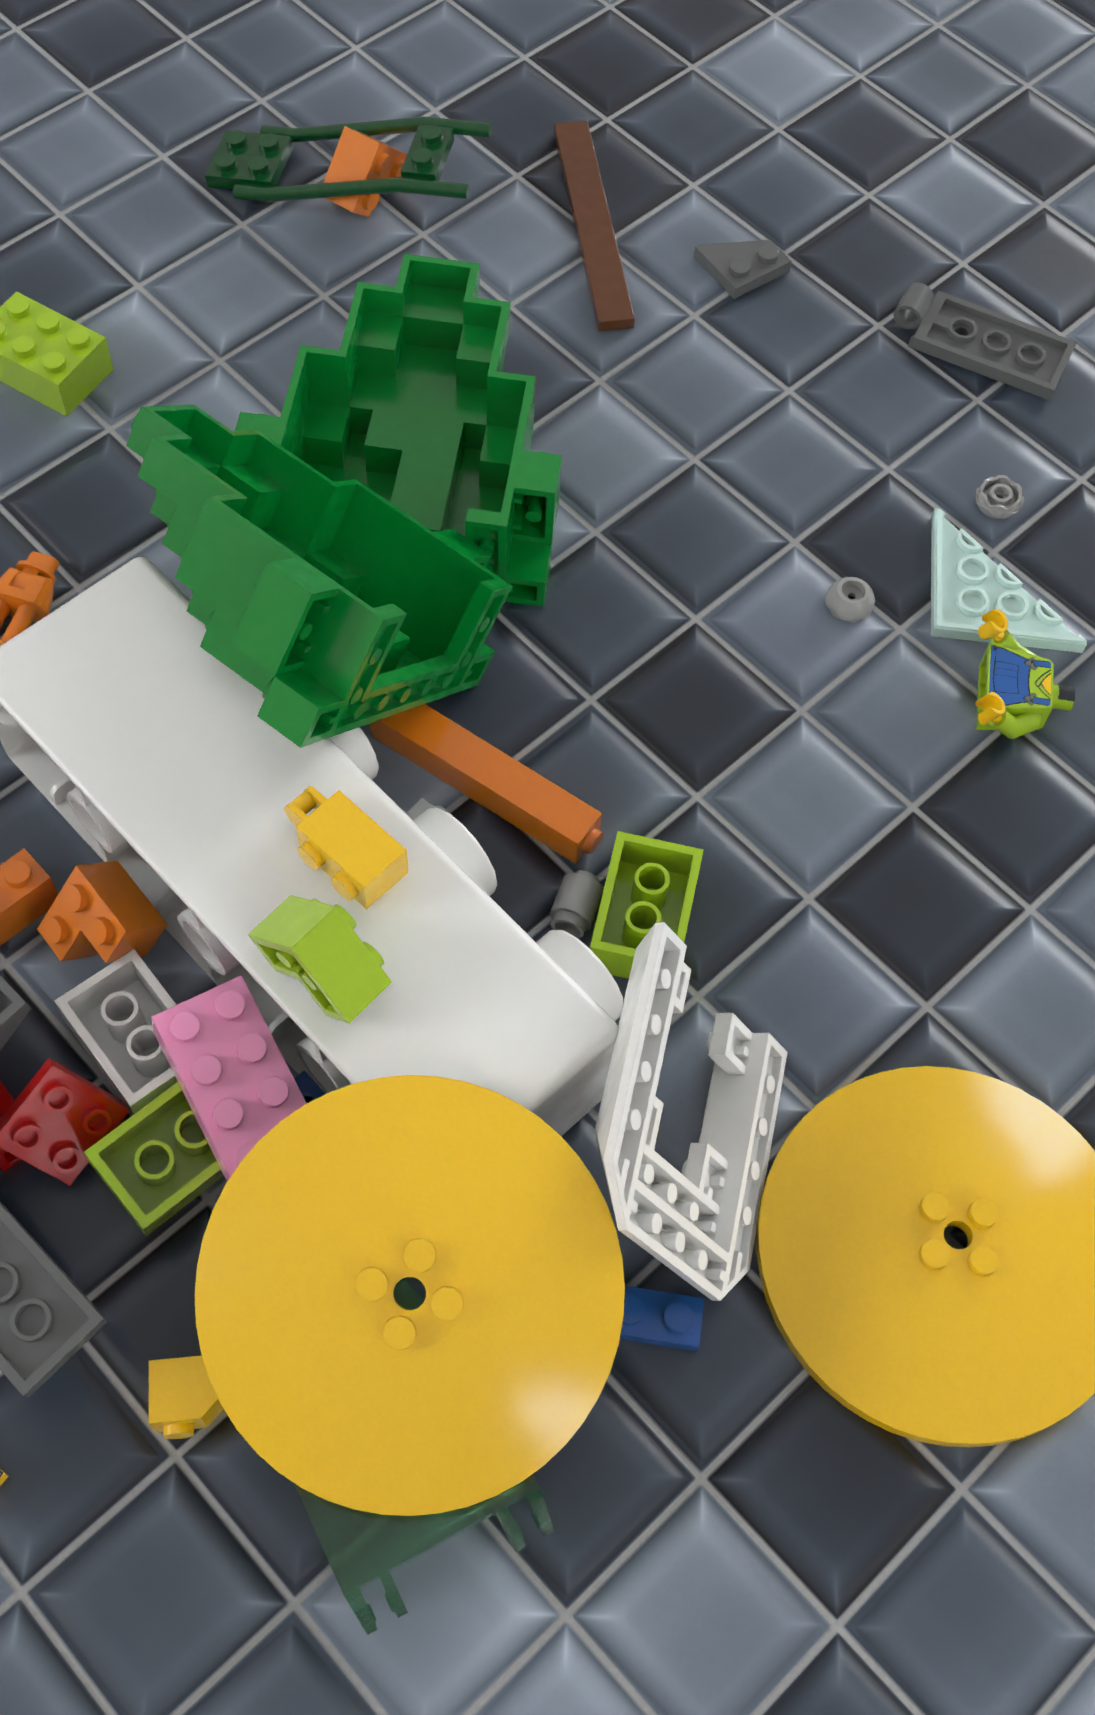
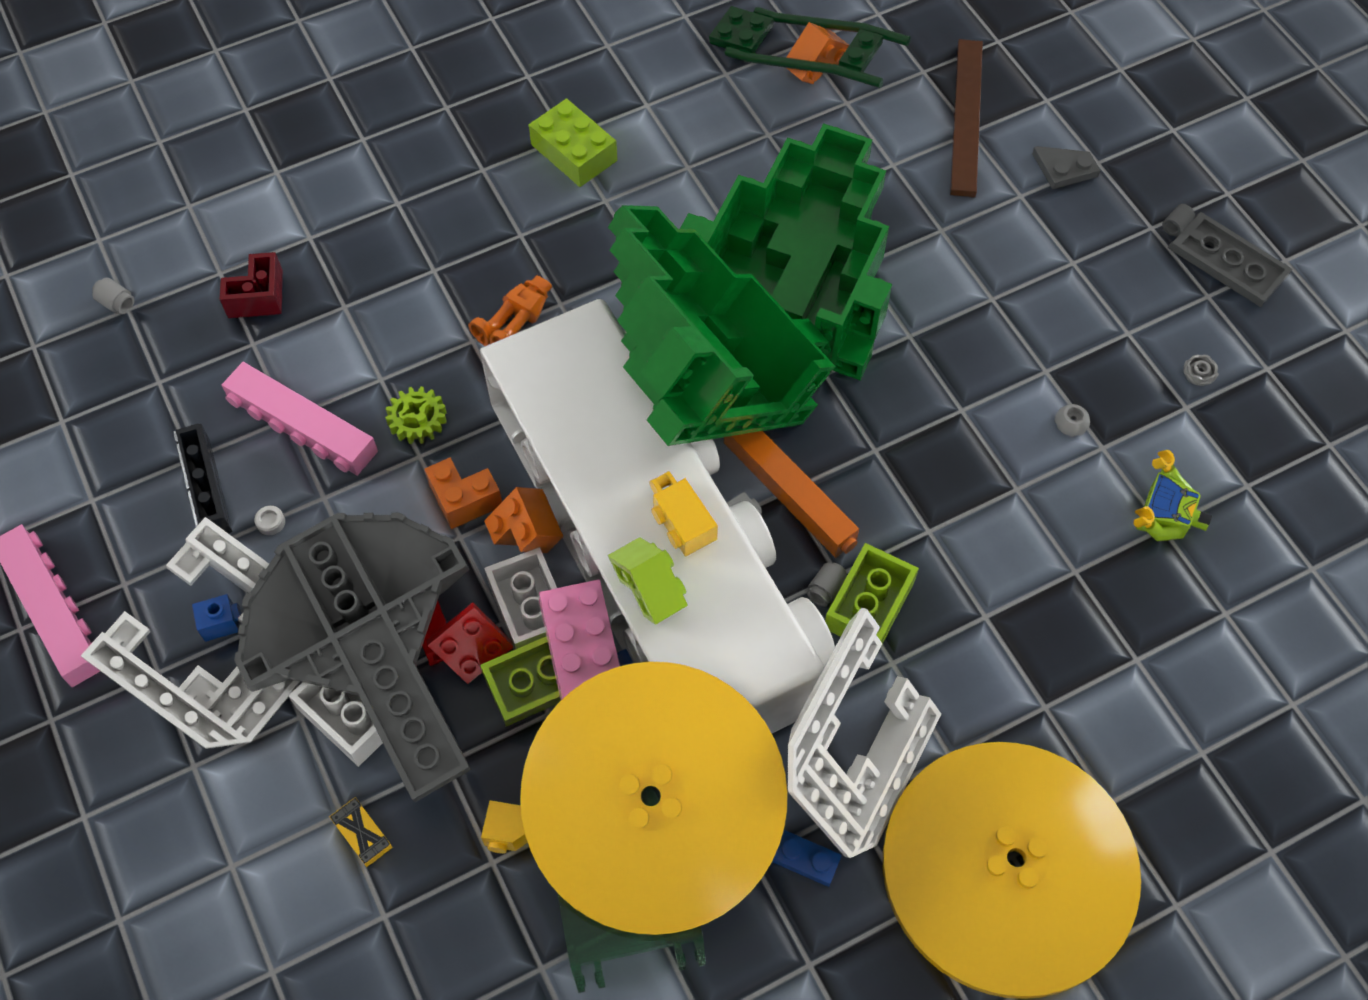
camera: 20 degrees right, 0 degrees up
light aqua tile [931,508,1087,653] -> none

